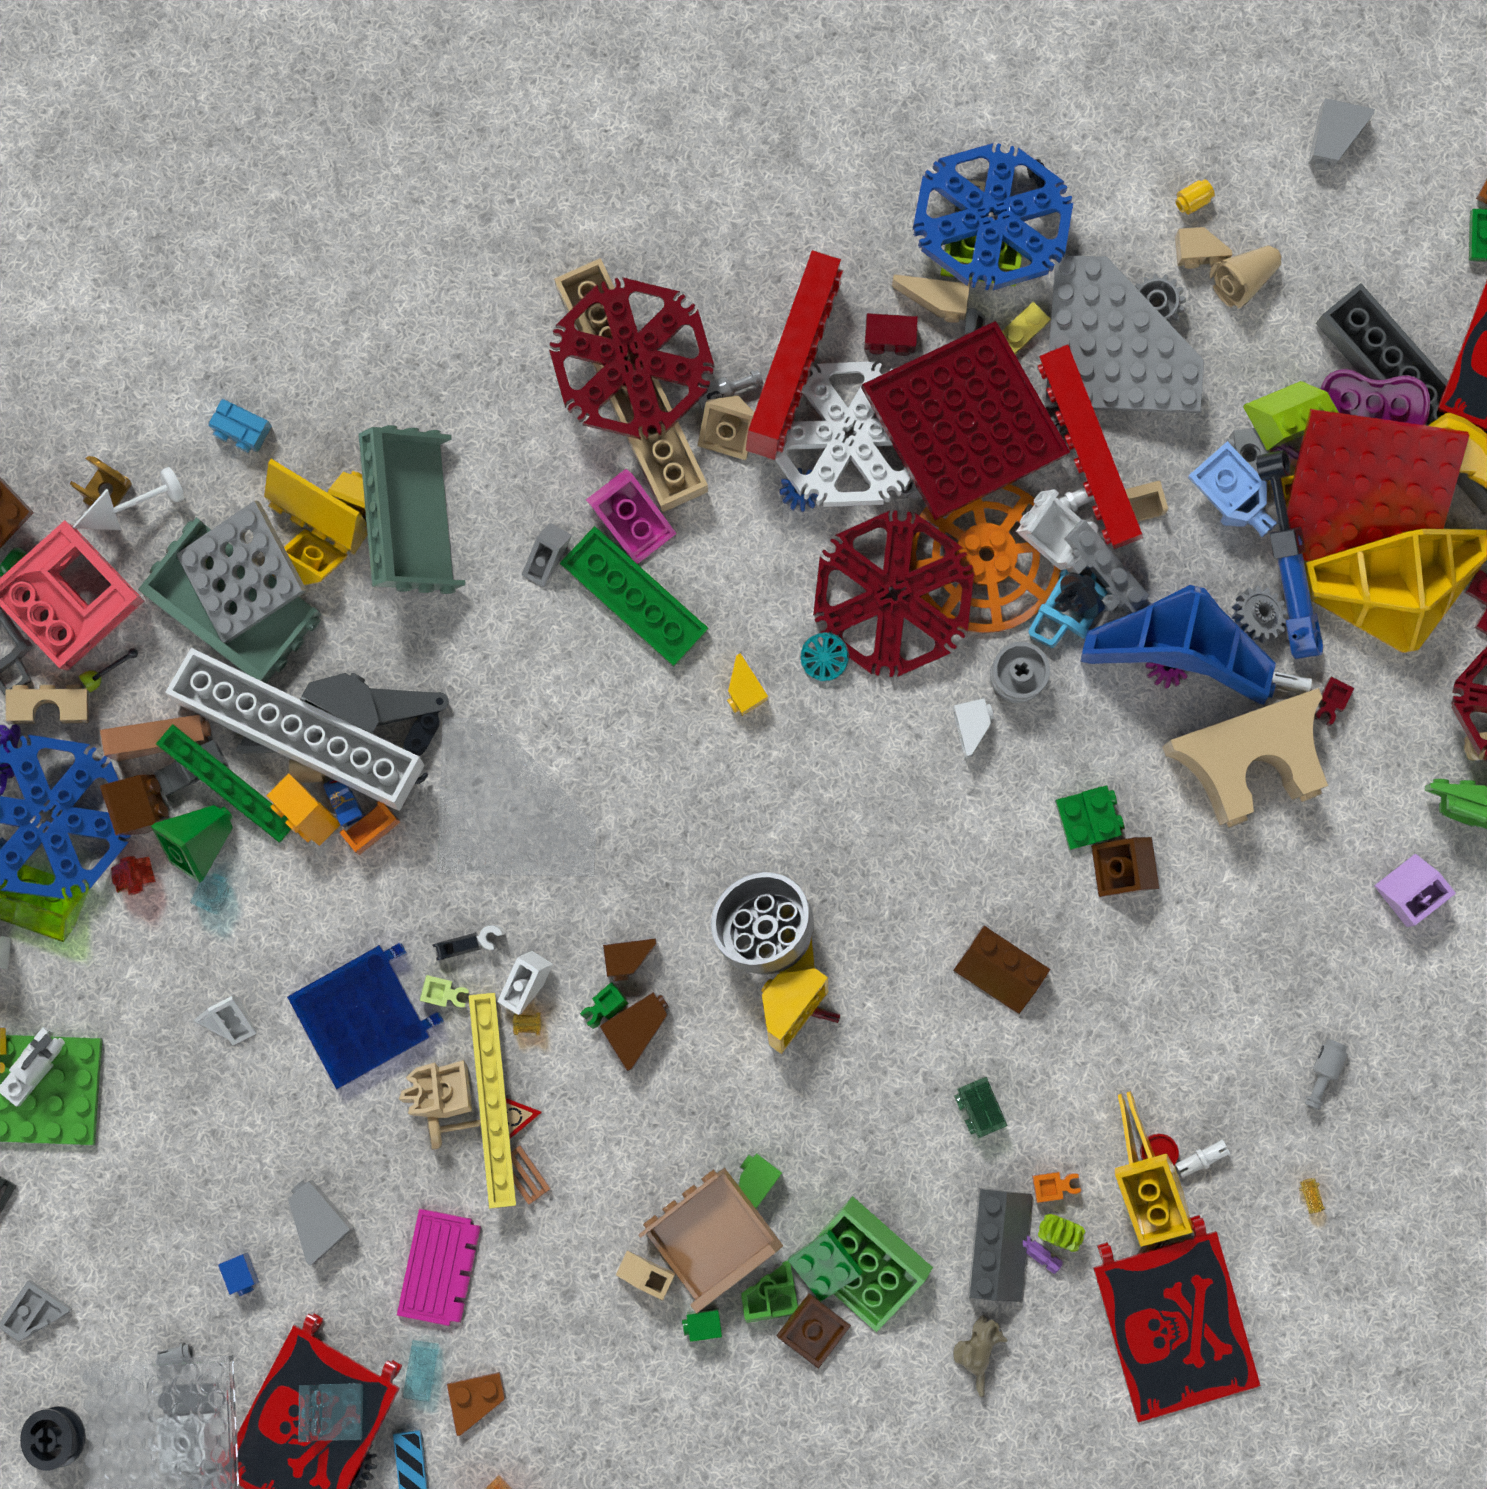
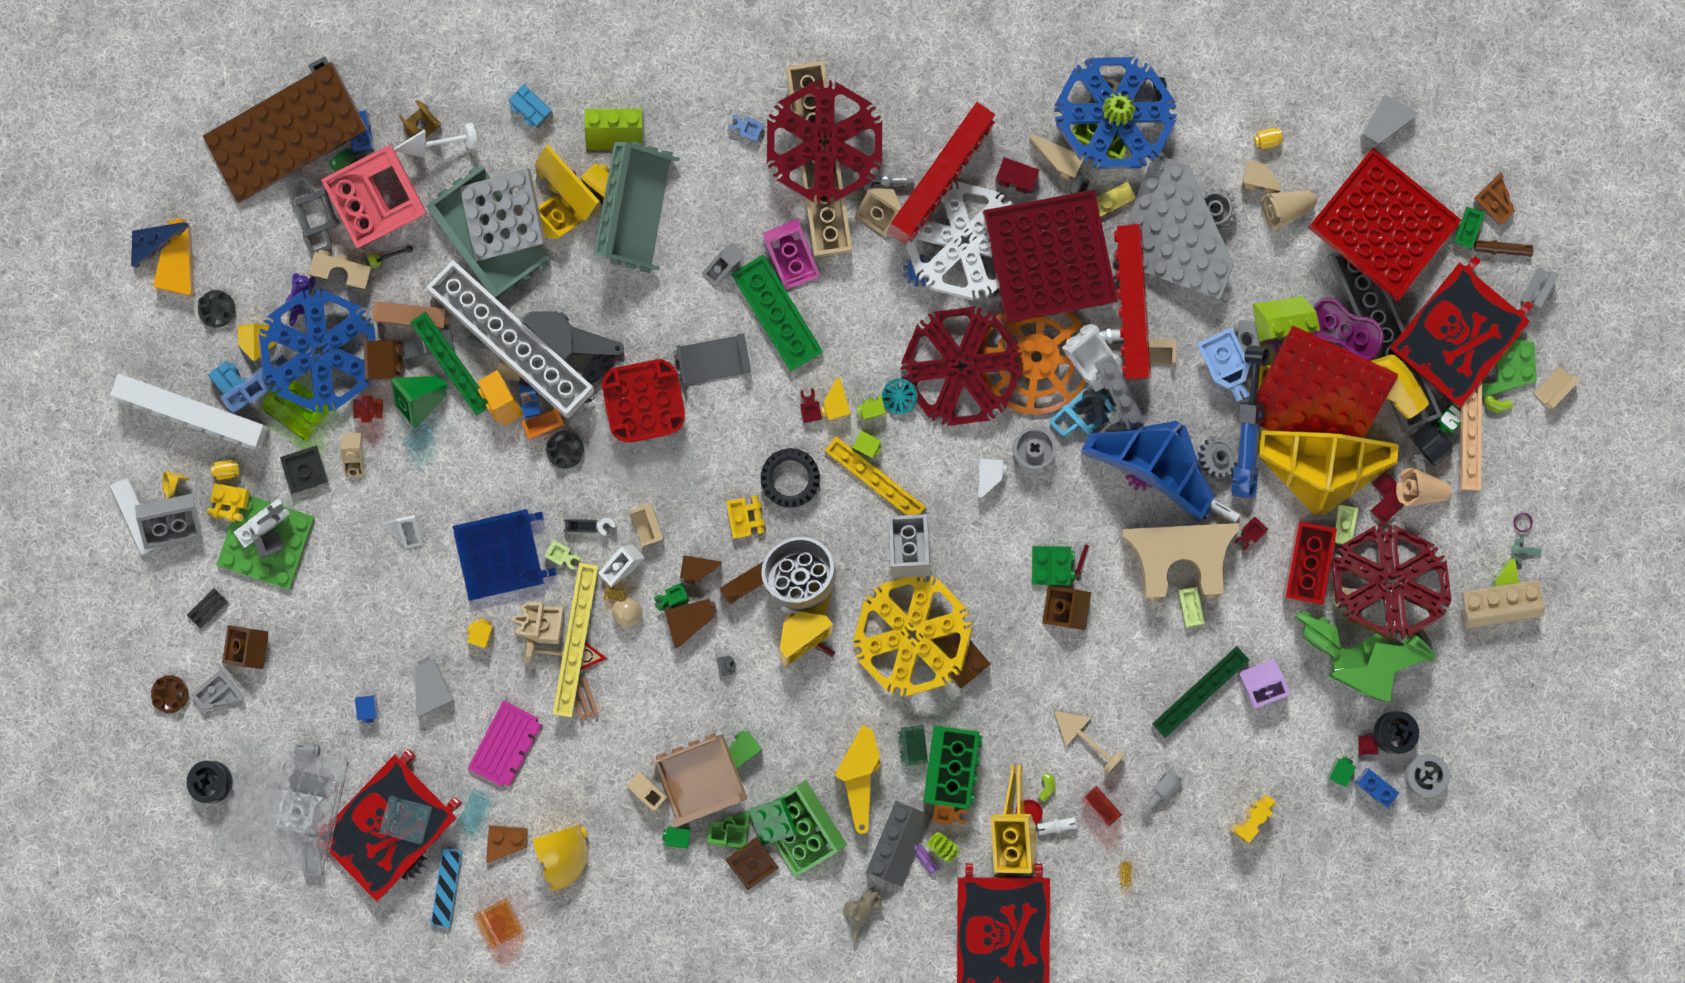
camera: 15 degrees right, 5 degrees up
none -> reddish brown slope [222,625,269,669]
none -> dark grey panel [254,532,285,558]
none -> pearl dark grey plate [280,445,329,494]
none -> tan slope [340,433,364,477]
none -> blue brick [351,110,375,154]
none -> yellow brick [466,618,494,648]
none -> yellow brick [532,823,589,892]
none -> pearl dark grey dish [546,431,584,469]
none -> lime slope [585,109,643,150]
none -> red plate [602,359,685,443]
none -> tan hair [611,598,643,627]
none -> tan panel [629,503,664,547]
none -> dark grey panel [673,333,751,384]
none -> dark grey plate [717,656,736,677]
none -> reddish brown slope [719,562,764,605]
none -> yellow plate [726,495,766,539]
none -> medium blue plate [728,115,764,142]
none -> black tyre [760,448,820,508]
none -> dark red plate [800,388,822,423]
none -> yellow tile [824,436,926,515]
none -> yellow slope [834,724,882,834]
none -> lime brick [852,431,882,459]
none -> yellow plate [853,576,974,697]
none -> lime brick [856,395,886,420]
none -> light grey brick [889,514,930,578]
none -> green brick [923,724,983,809]
none -> lime arm [1038,773,1056,802]
none -> tan piece [1054,711,1125,775]
none -> dark red piece [1075,544,1089,575]
none -> clear red brick [1081,785,1122,827]
none -> lime gear [1102,92,1135,126]
none -> dark green plate [1151,646,1250,738]
none -> yellowish green plate [1178,586,1205,628]
none -> yellow hips [1230,795,1276,843]
none -> red brick [1283,522,1337,605]
none -> red plate [1308,147,1461,301]
none -> yellowish green plate [1334,505,1358,544]

